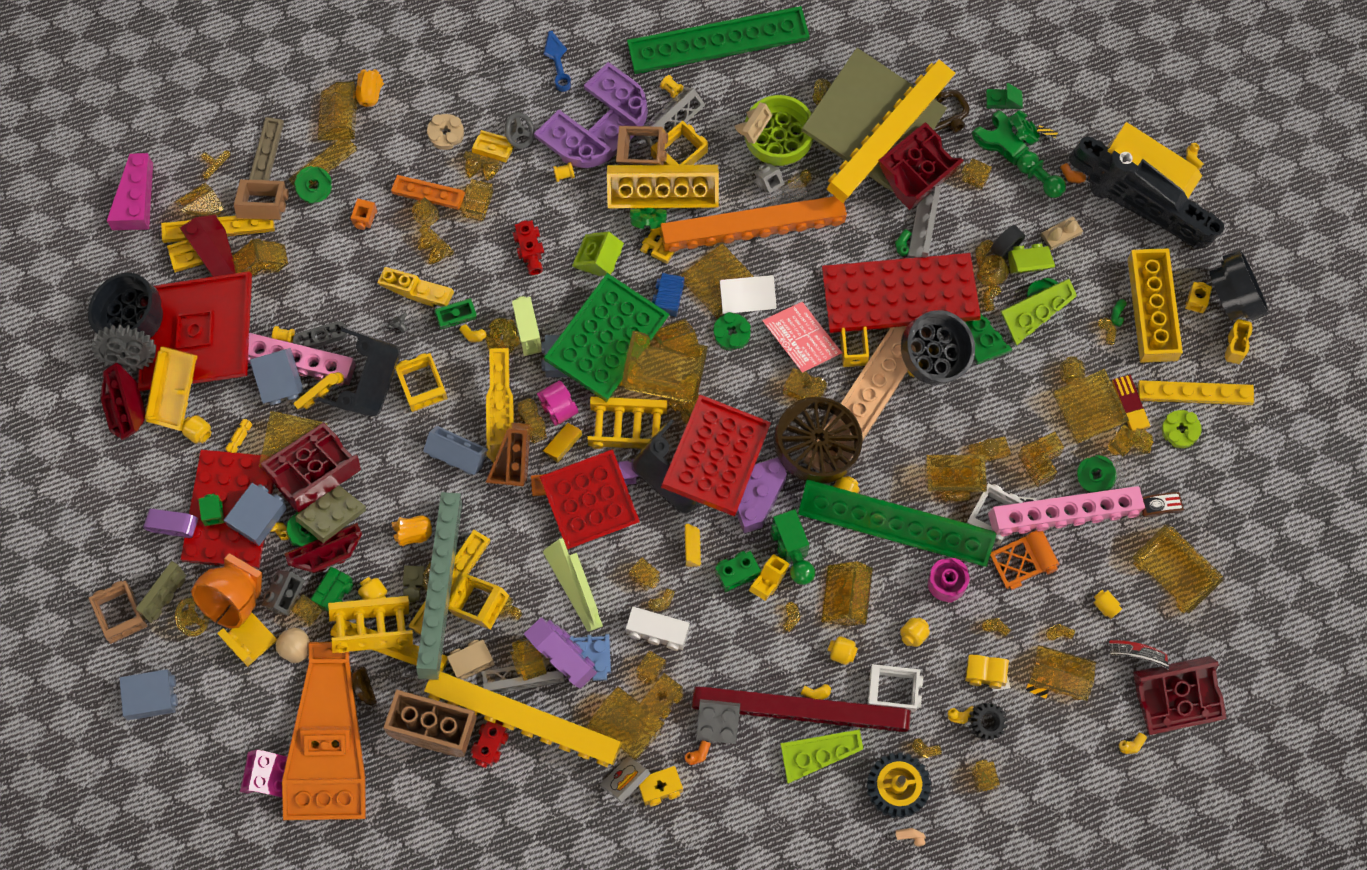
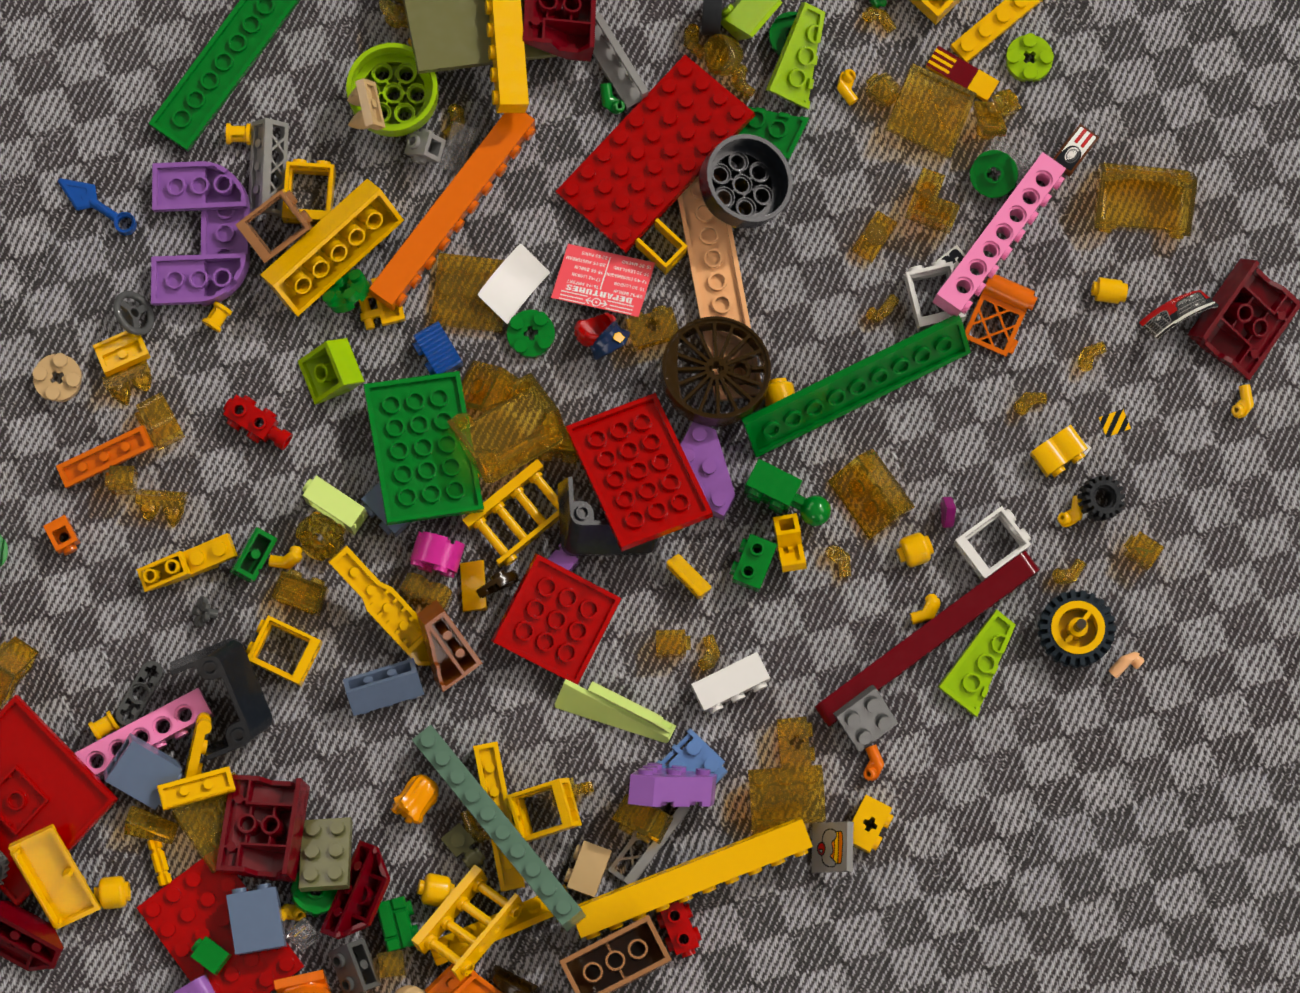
camera: 45 degrees left, 10 degrees up
orange tile [531,474,546,496] -> none
clear yellow brick [636,650,666,685] -> none
yellow head [900,618,930,647] -> none
clear yellow slope [924,455,987,492] -> none
dark pink brick [928,558,970,603] -> none
clear yellow slope [1029,645,1096,701] -> none
none -> clear yellow slope [124,806,179,844]
none -> yellow tile [157,766,236,811]
none -> clear yellow brick [271,569,329,617]
none -> clear plate [286,917,321,953]
none -> dark brown plate [476,570,520,598]
none -> piece [574,313,630,360]
none -> yellow arm [837,69,859,106]
none -> magenta tile [941,497,956,528]

